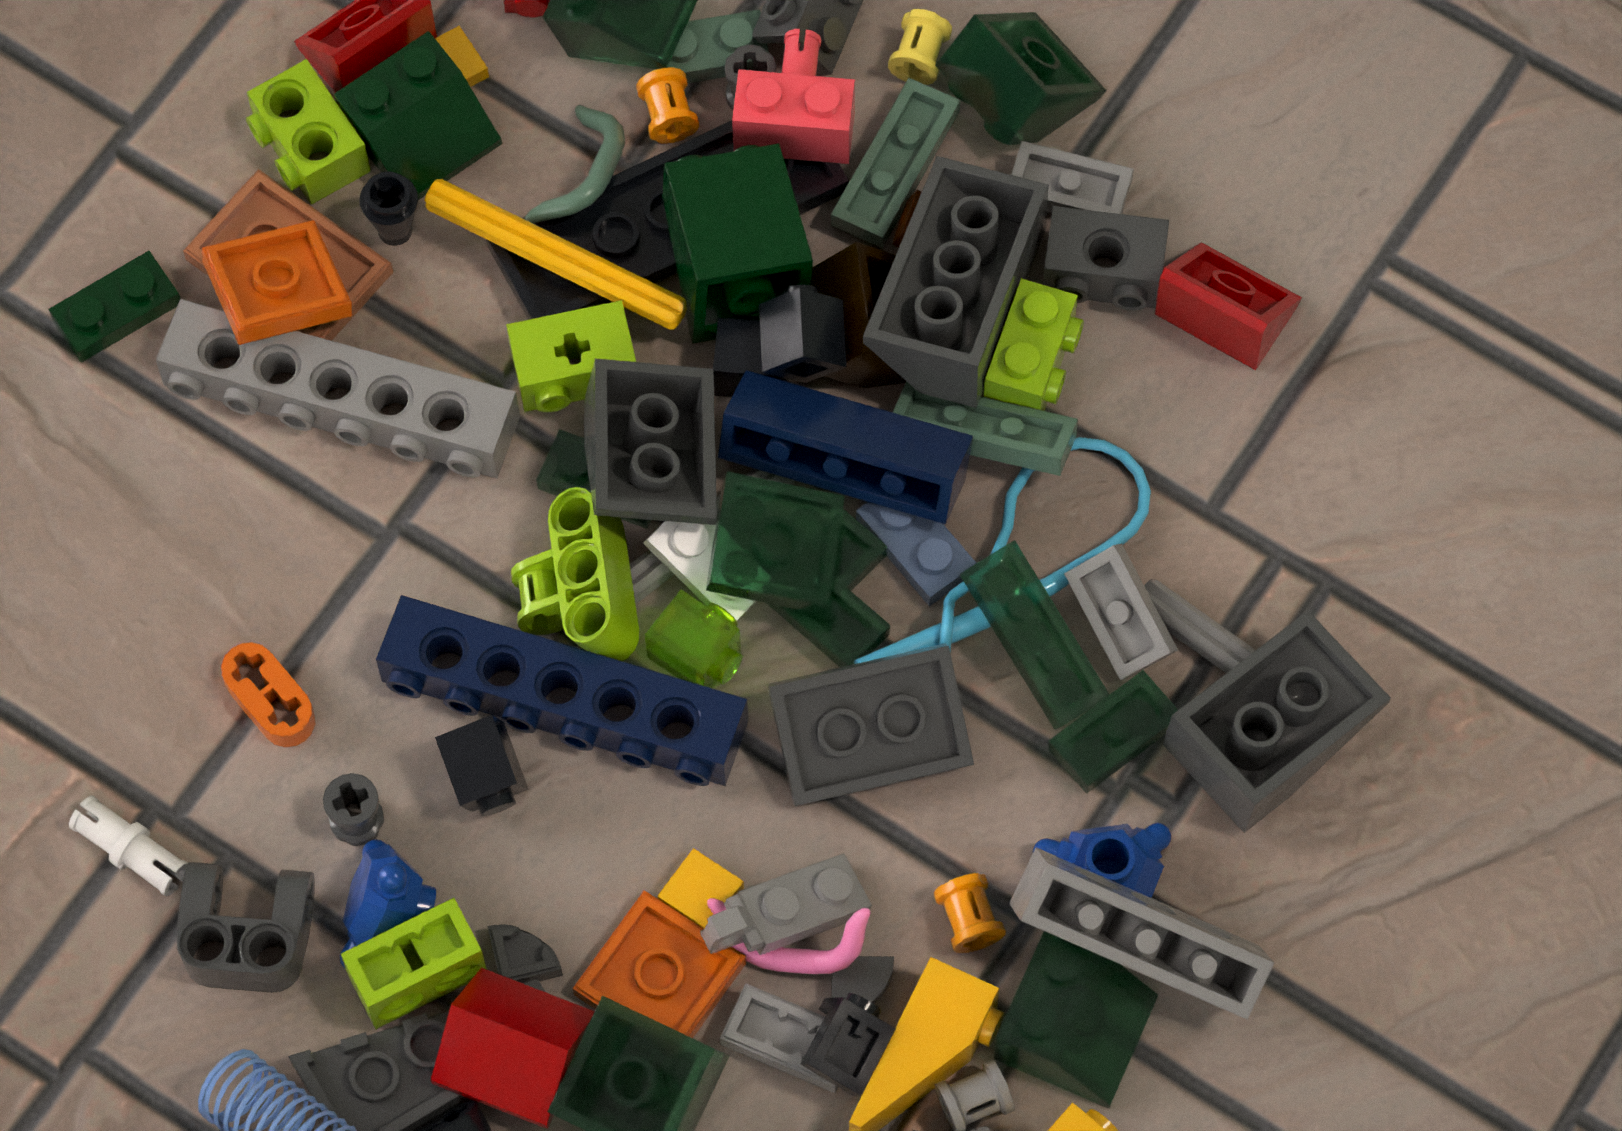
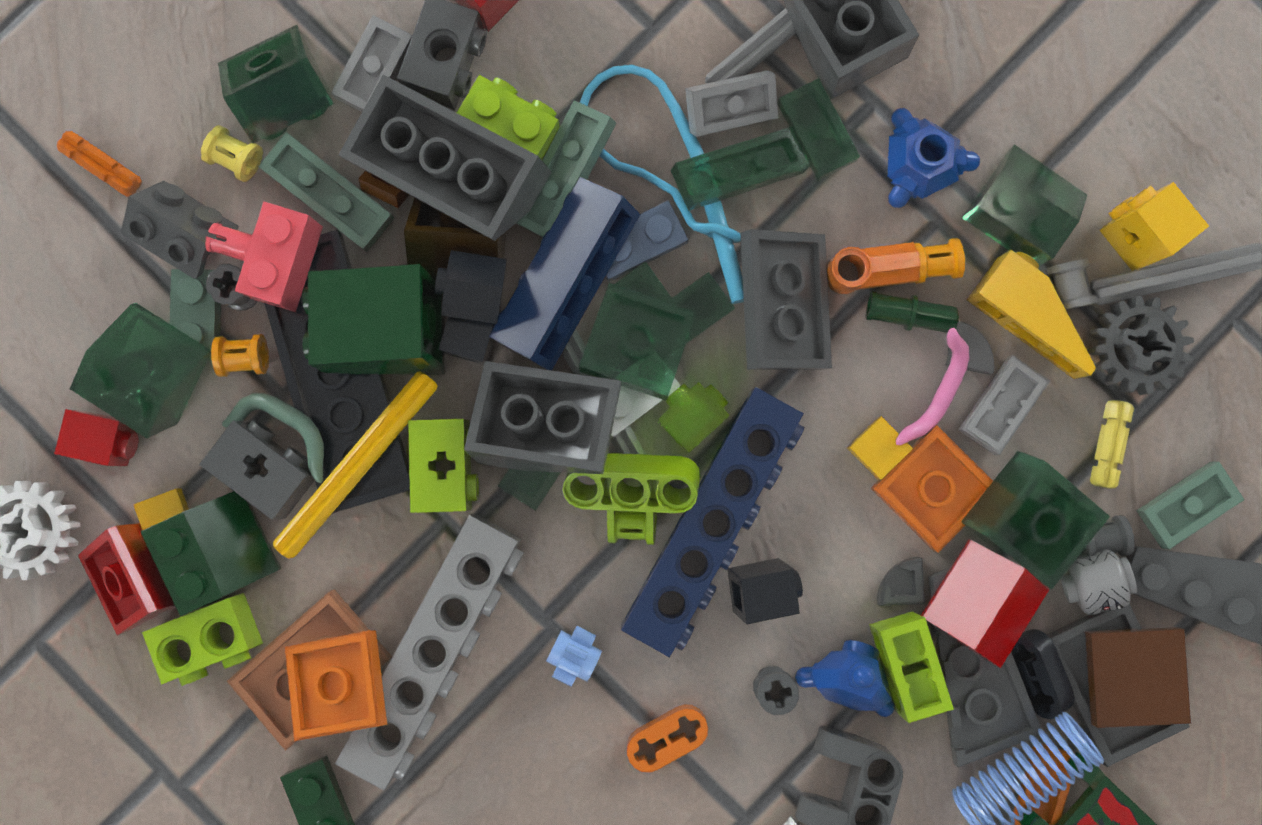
camera: 80 degrees left, 20 degrees up
black cone [359,172,418,246] -> none
light grey hinge [700,853,872,955] -> none
black bracket [800,993,896,1096] -> none
light grey brick [1009,847,1274,1020] -> none
none -> dark grey brick [199,419,315,520]
none -> light blue gear [546,626,602,687]
none -> orange piece [827,242,921,294]
none -> dark green axle [865,291,959,333]

